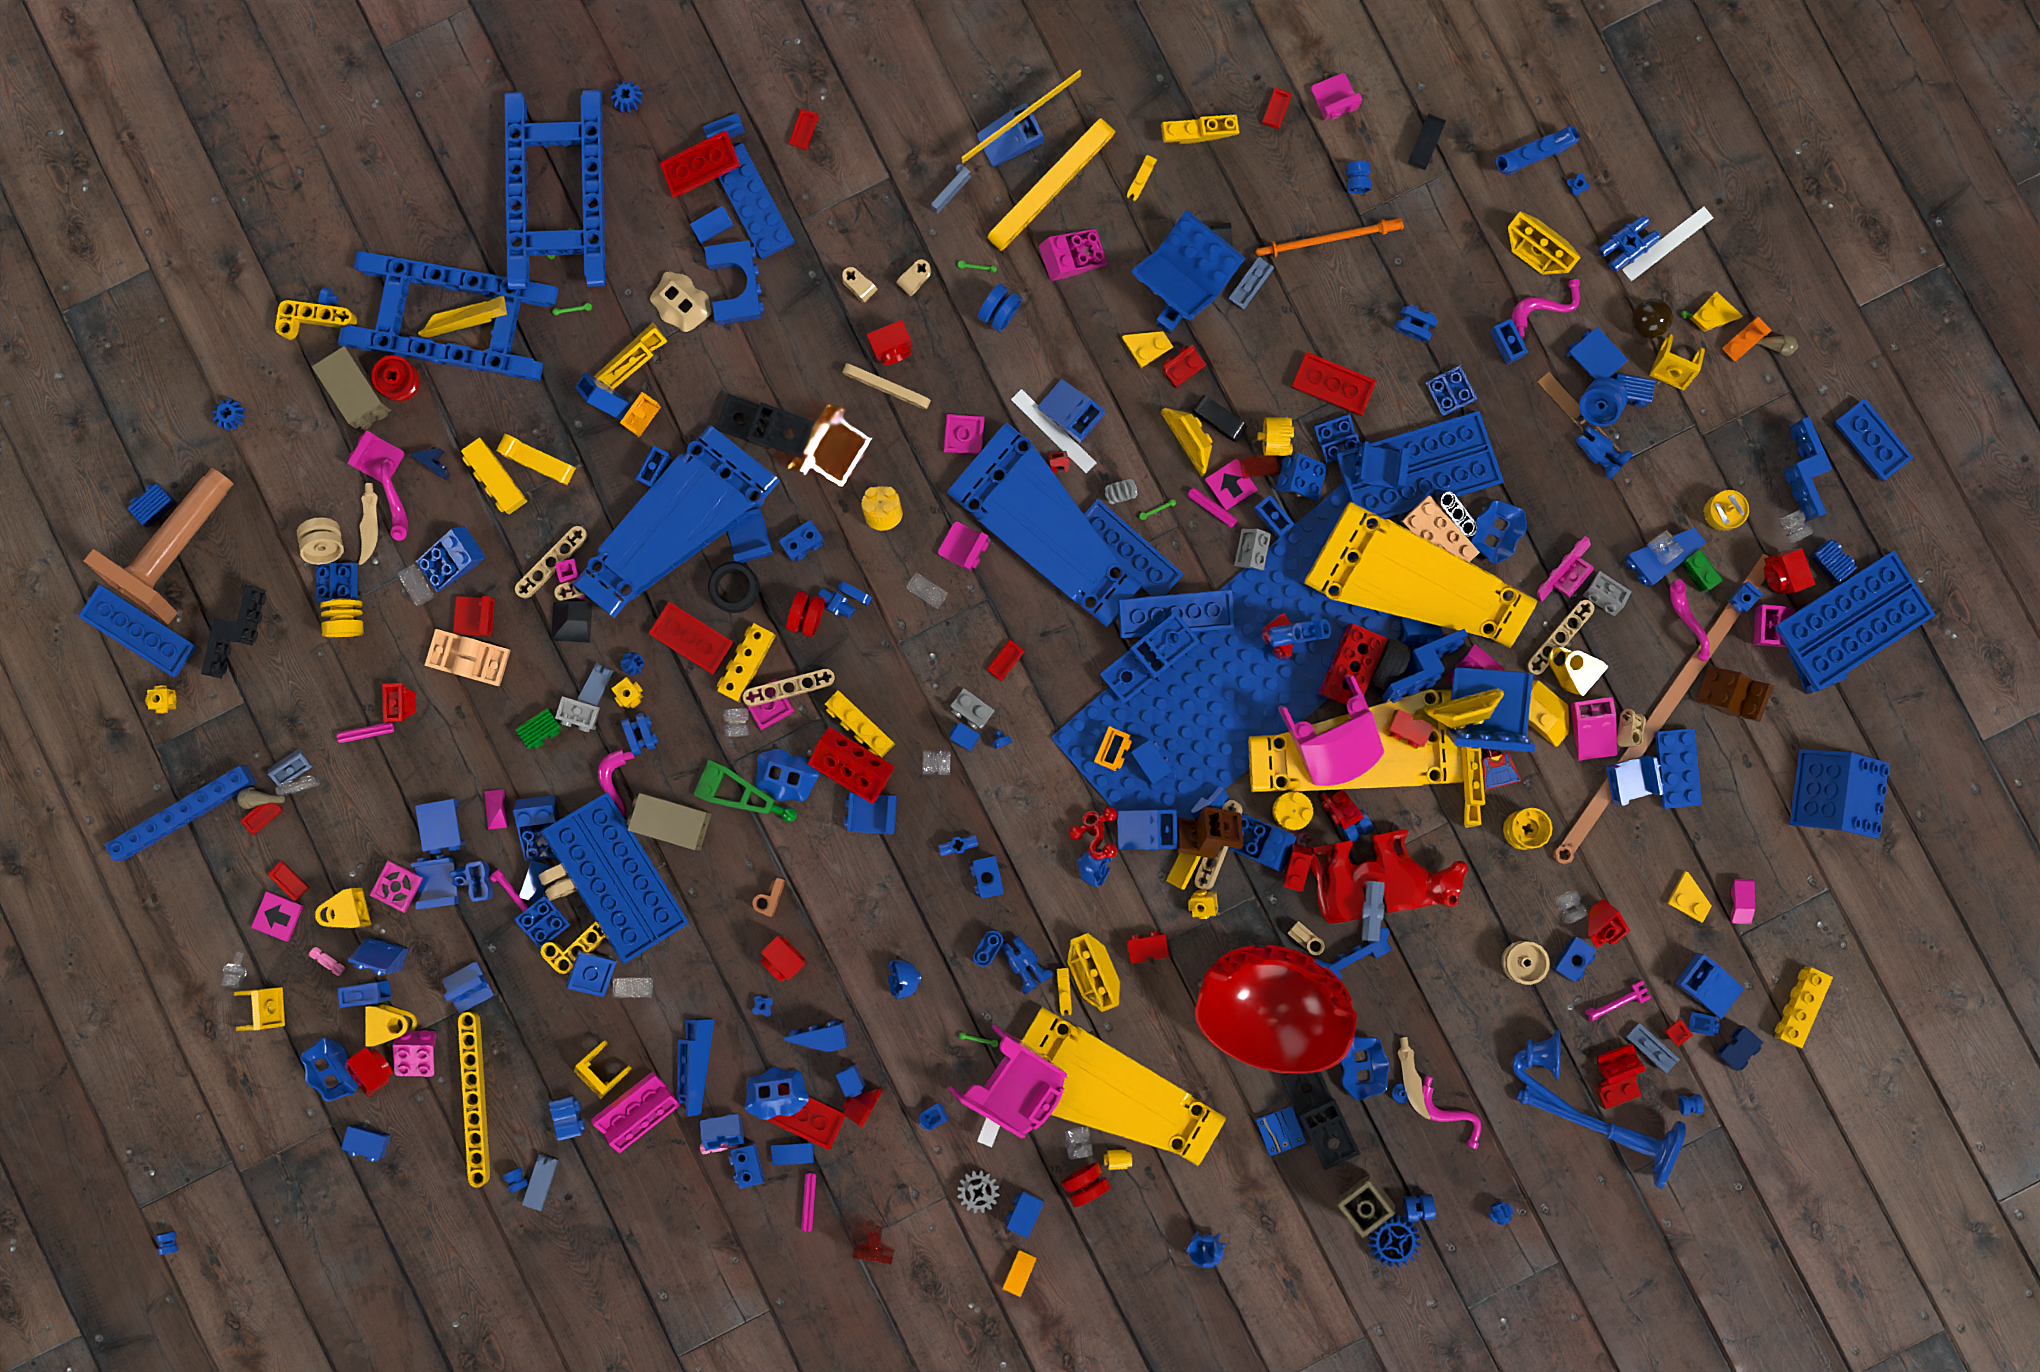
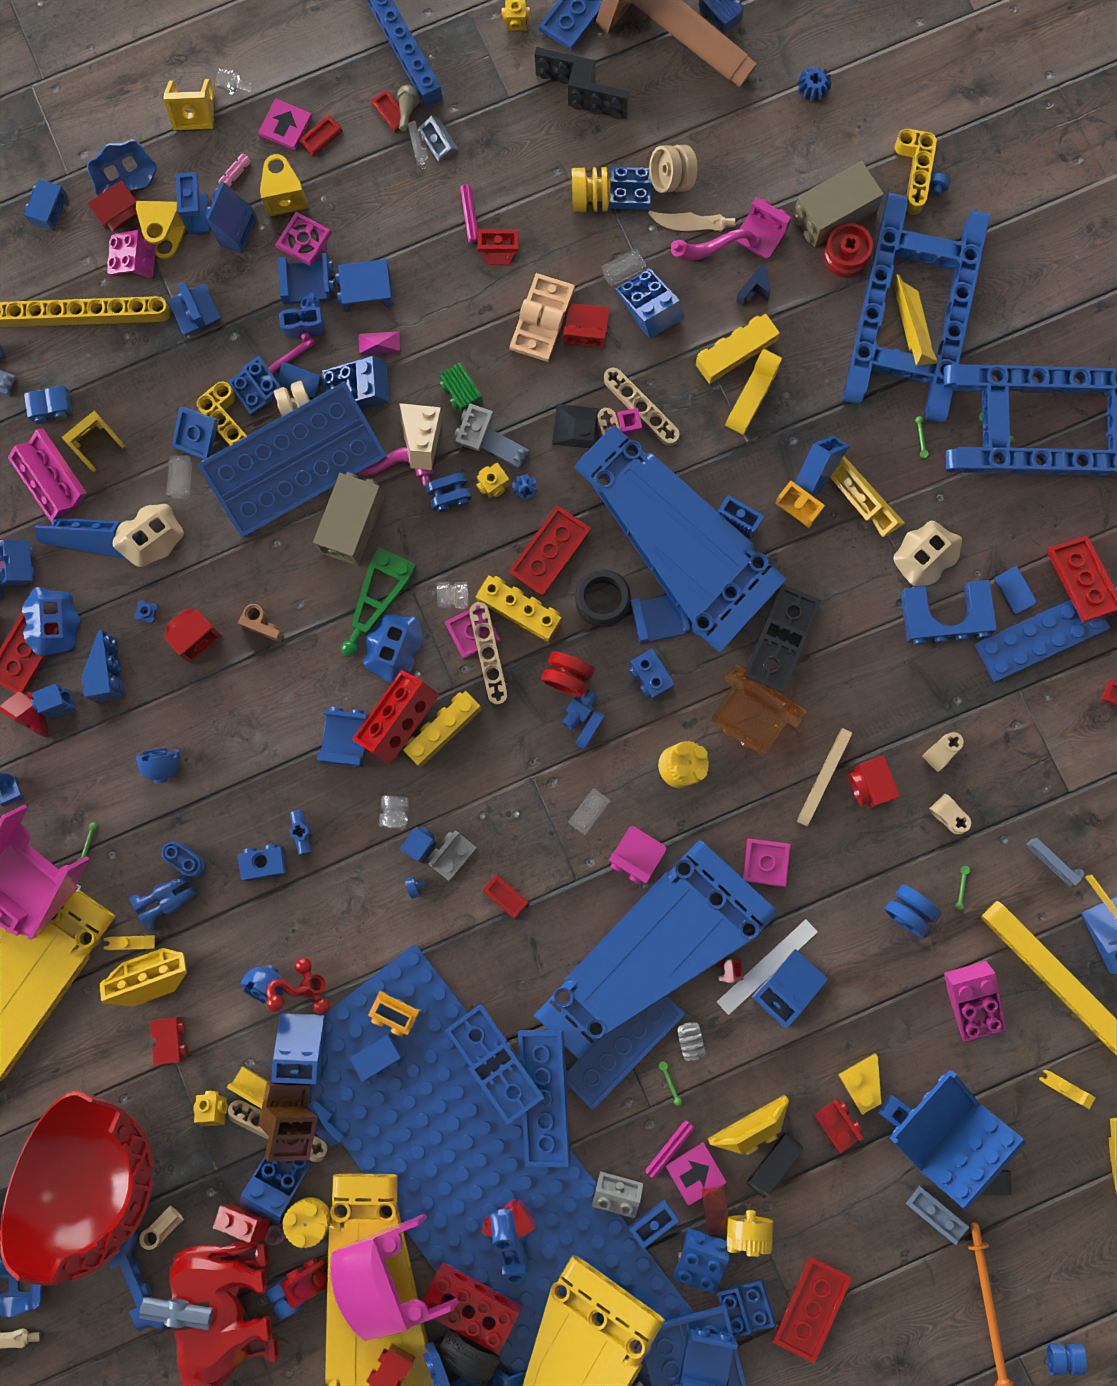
camera: 100 degrees right, 5 degrees down
none -> tan piece [113,504,184,567]
none -> tan wedge [399,403,441,470]

